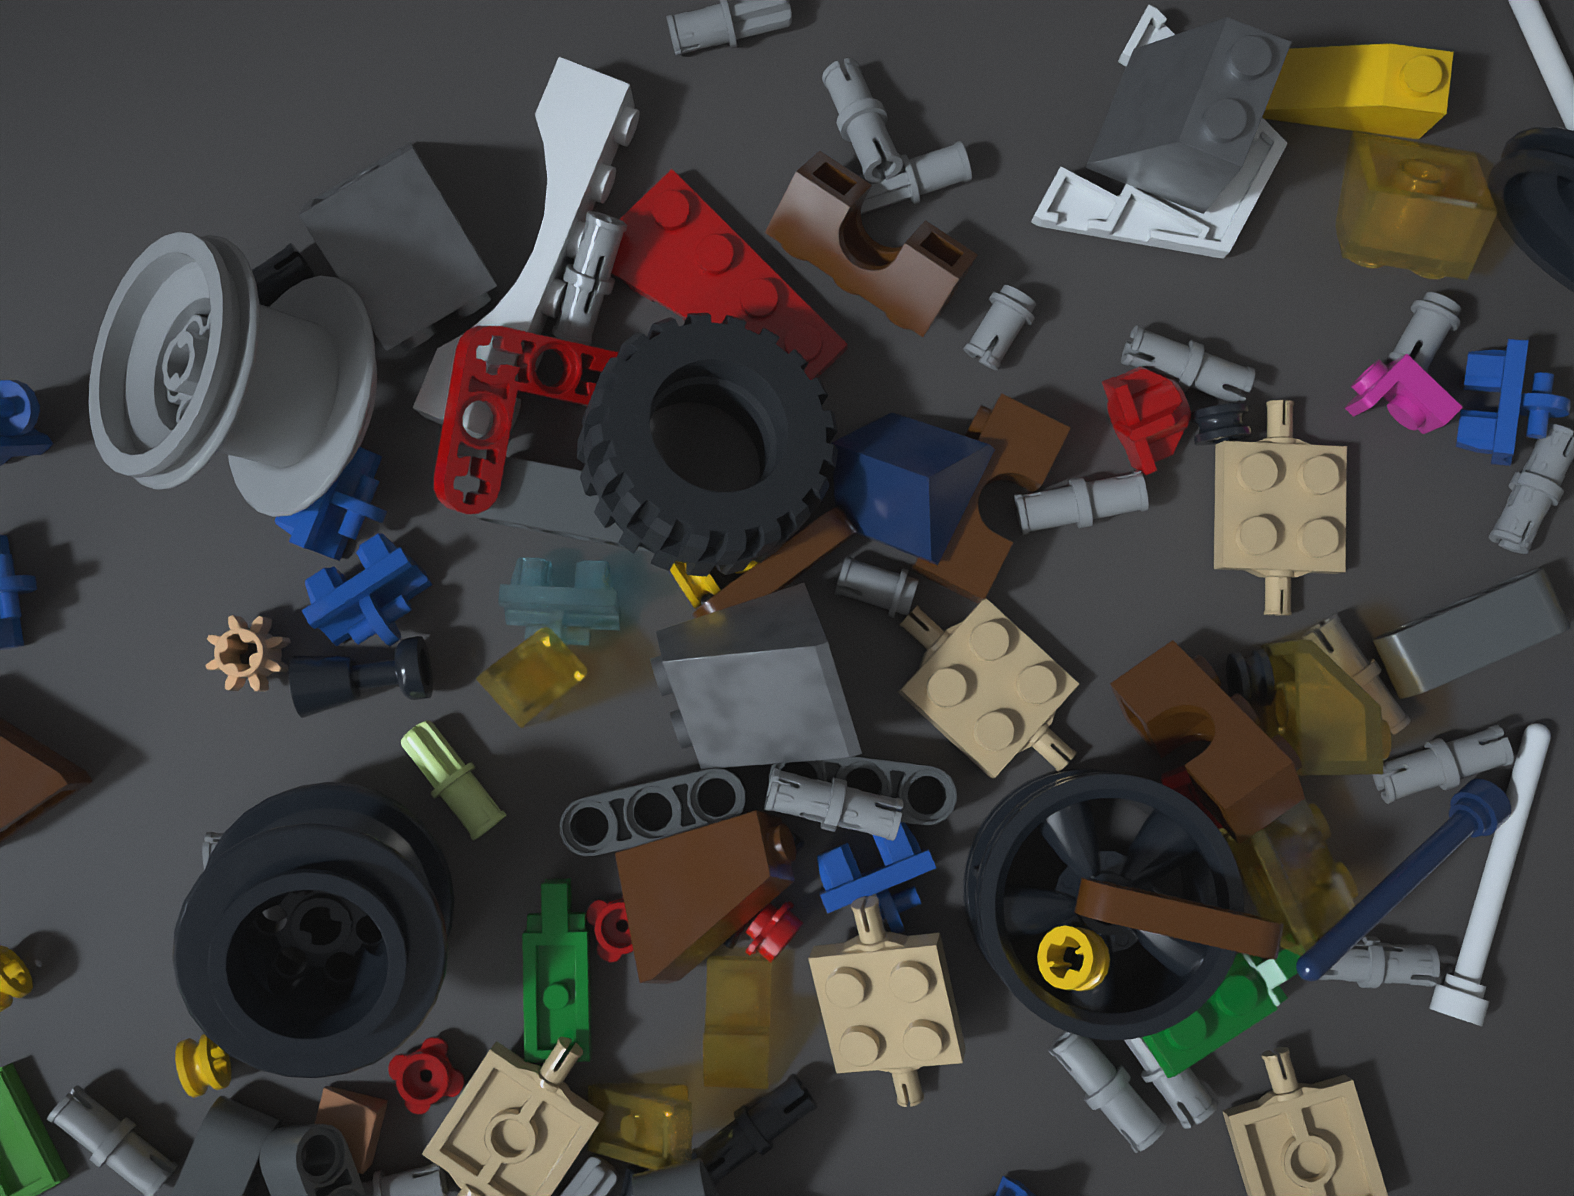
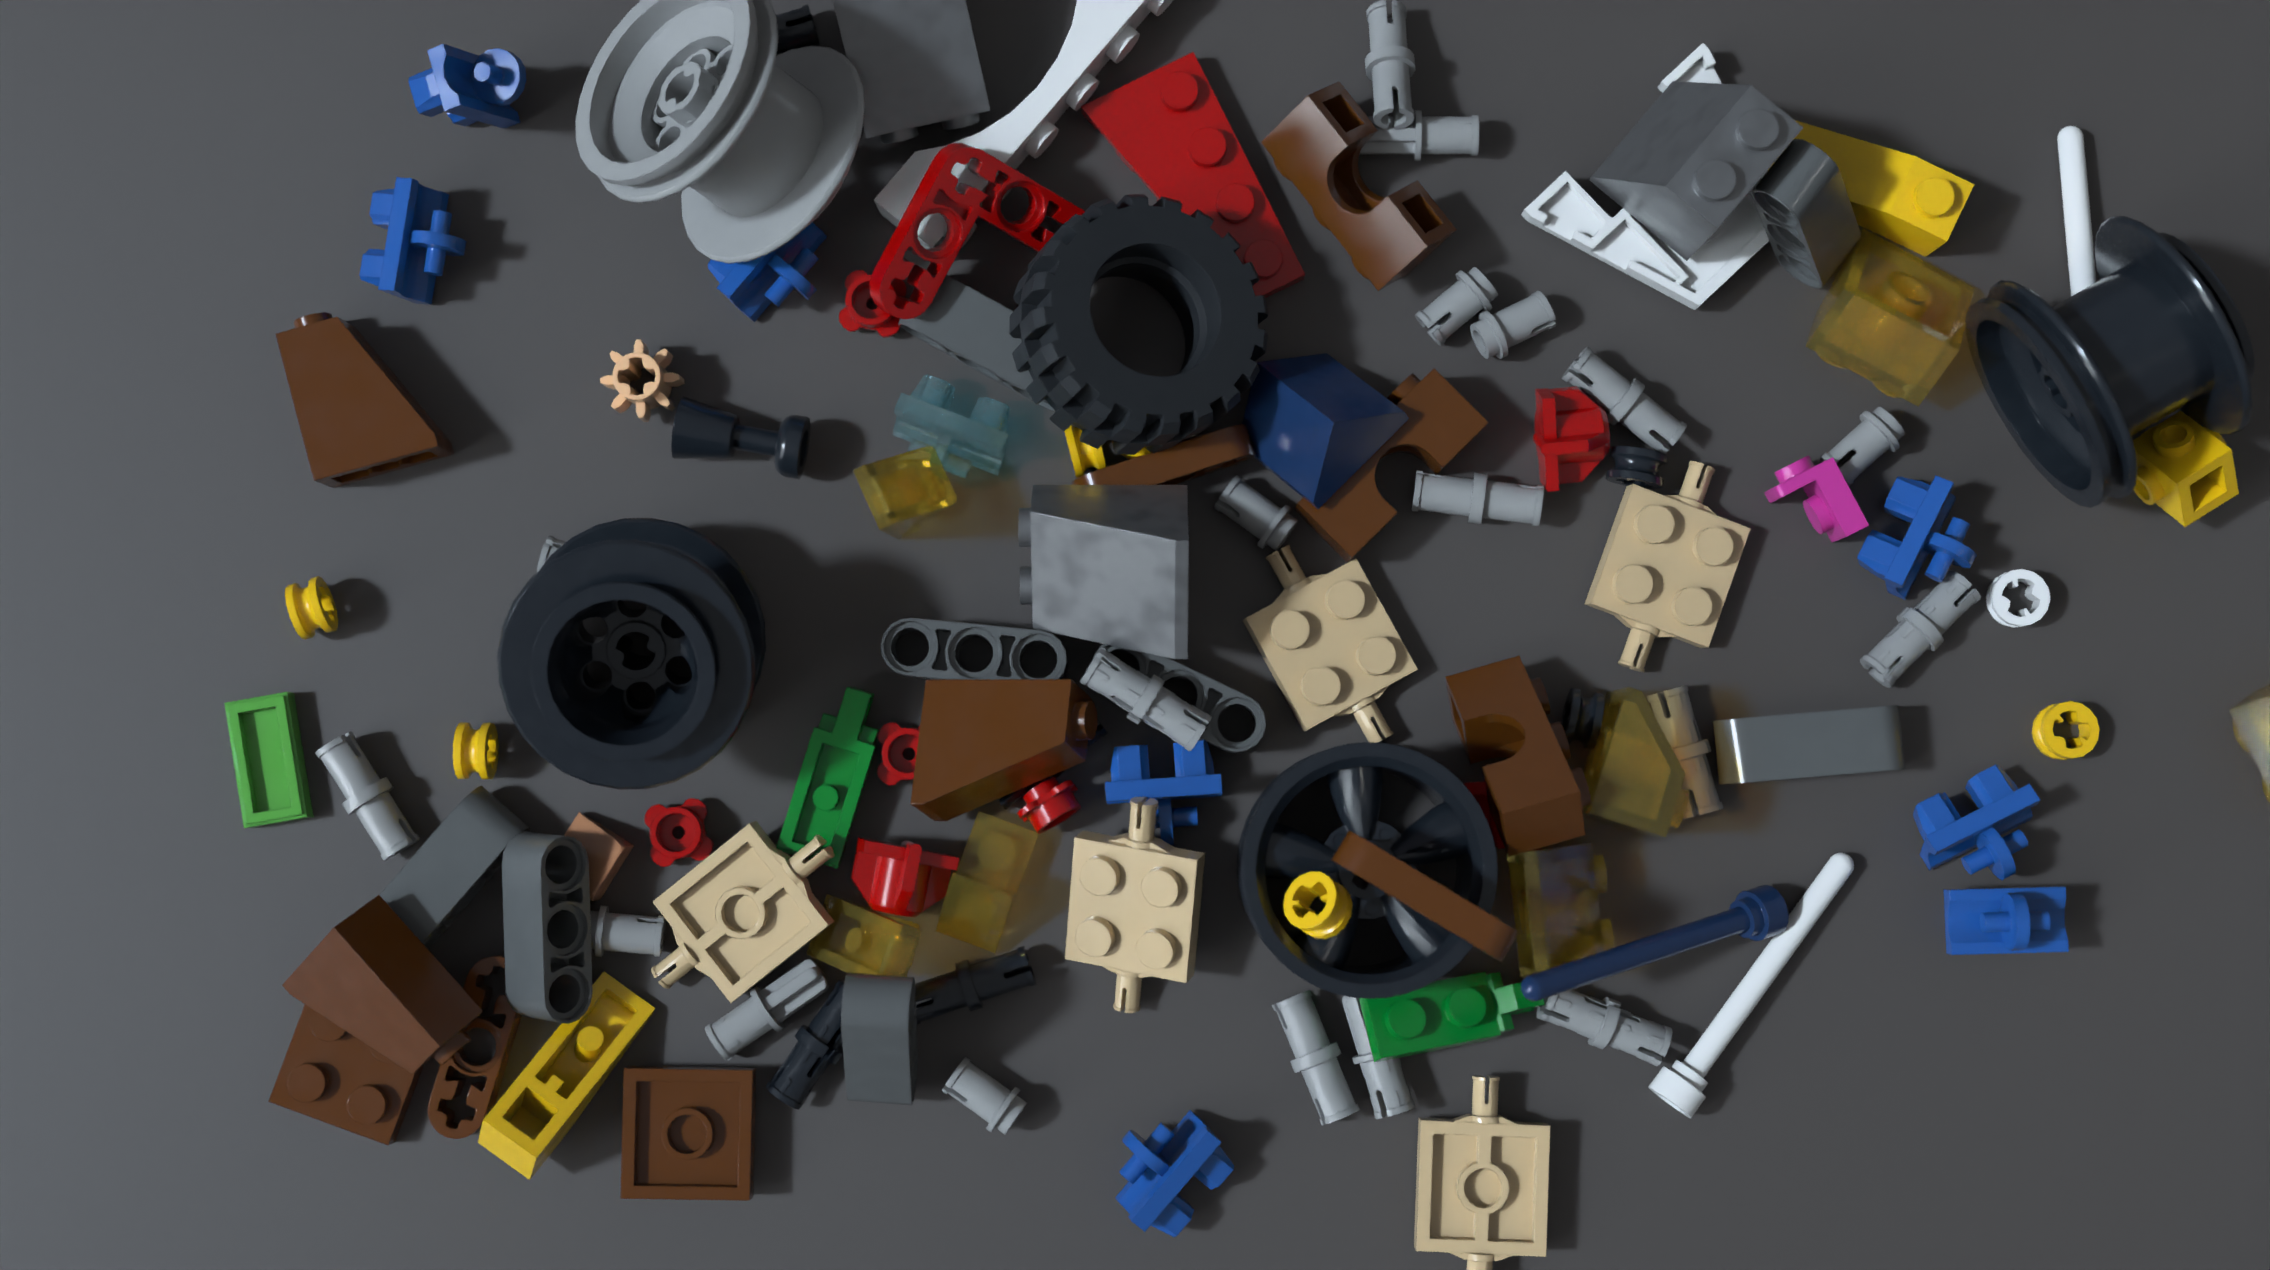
camera: 25 degrees right, 0 degrees up
blue hips [302,533,433,646] -> none
yellowish green axle [401,720,507,841] -> none
light grey pin [552,211,627,346] -> none
light grey pin [1372,725,1514,804] -> none
none -> red plate [839,270,907,338]
none -> red piece [851,837,959,918]
none -> light grey pin [1470,291,1556,359]
none -> dark grey beam [1751,139,1861,289]

